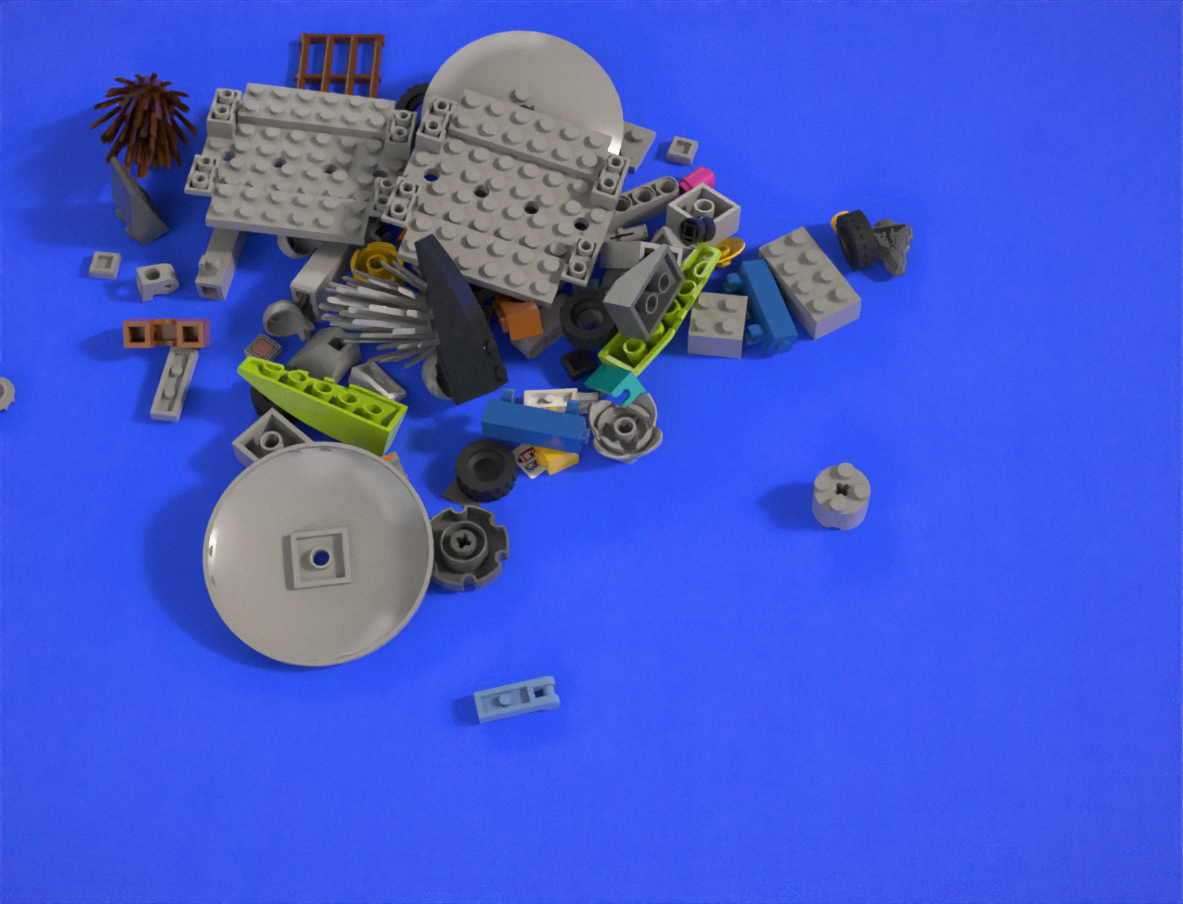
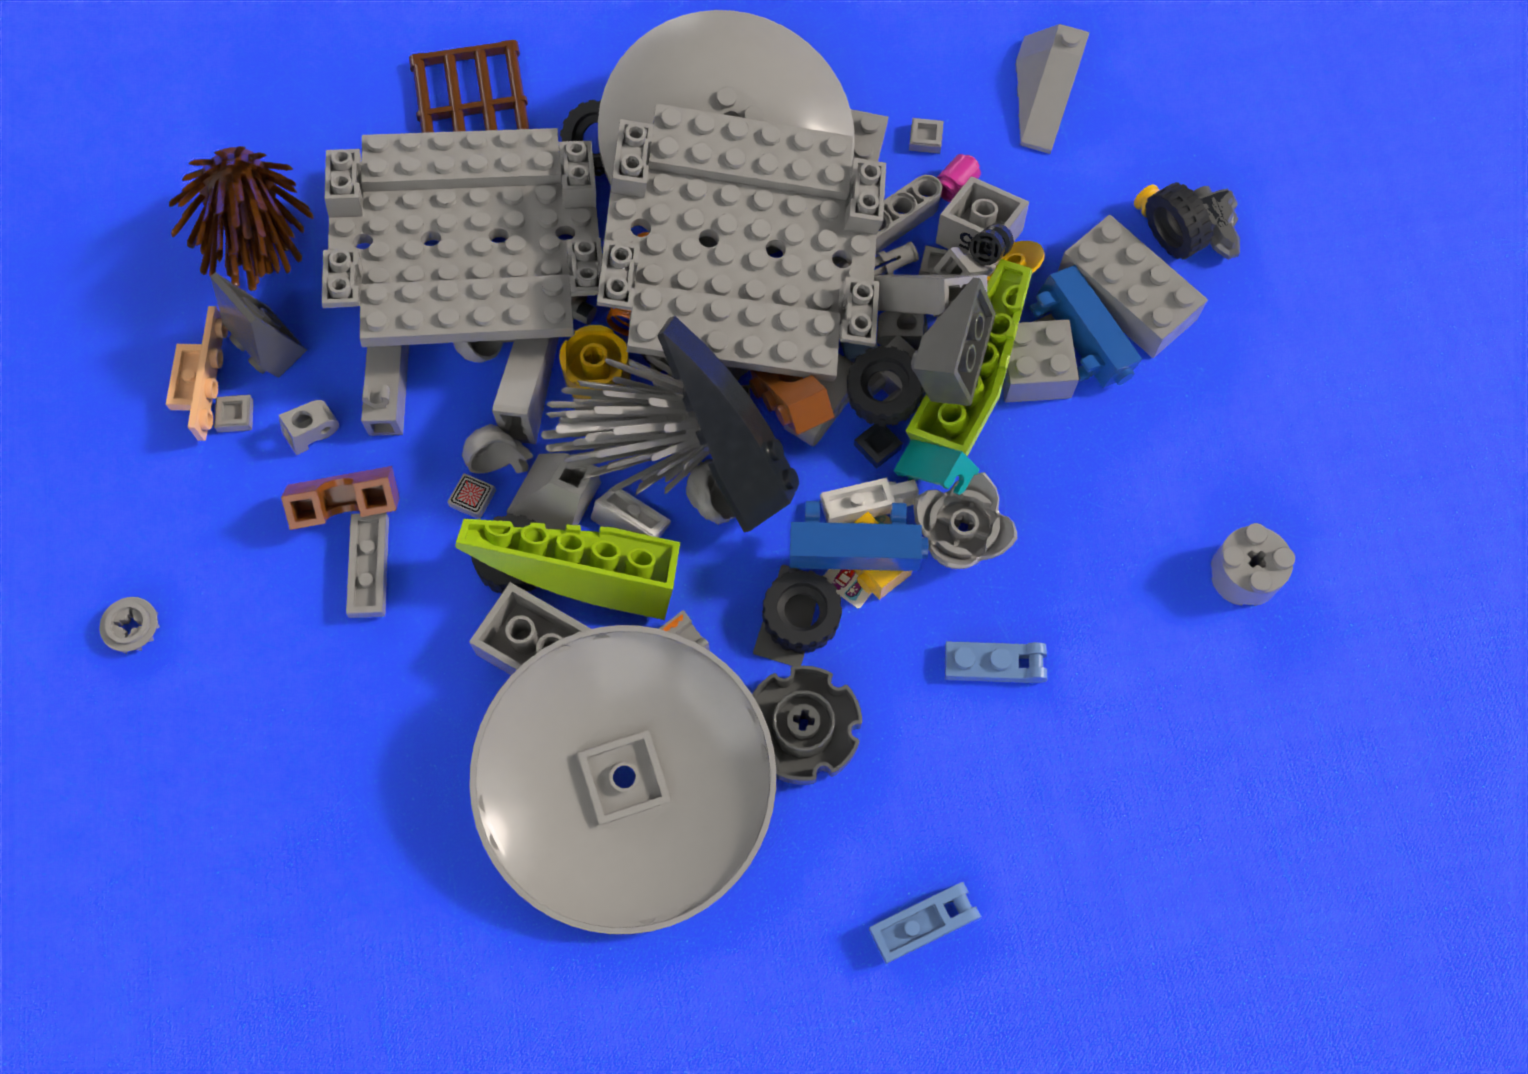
camera: 15 degrees left, 10 degrees up
none -> light nougat bracket [166,306,228,441]
none -> medium blue plate [945,641,1048,683]
none -> light grey wedge [1015,24,1090,154]

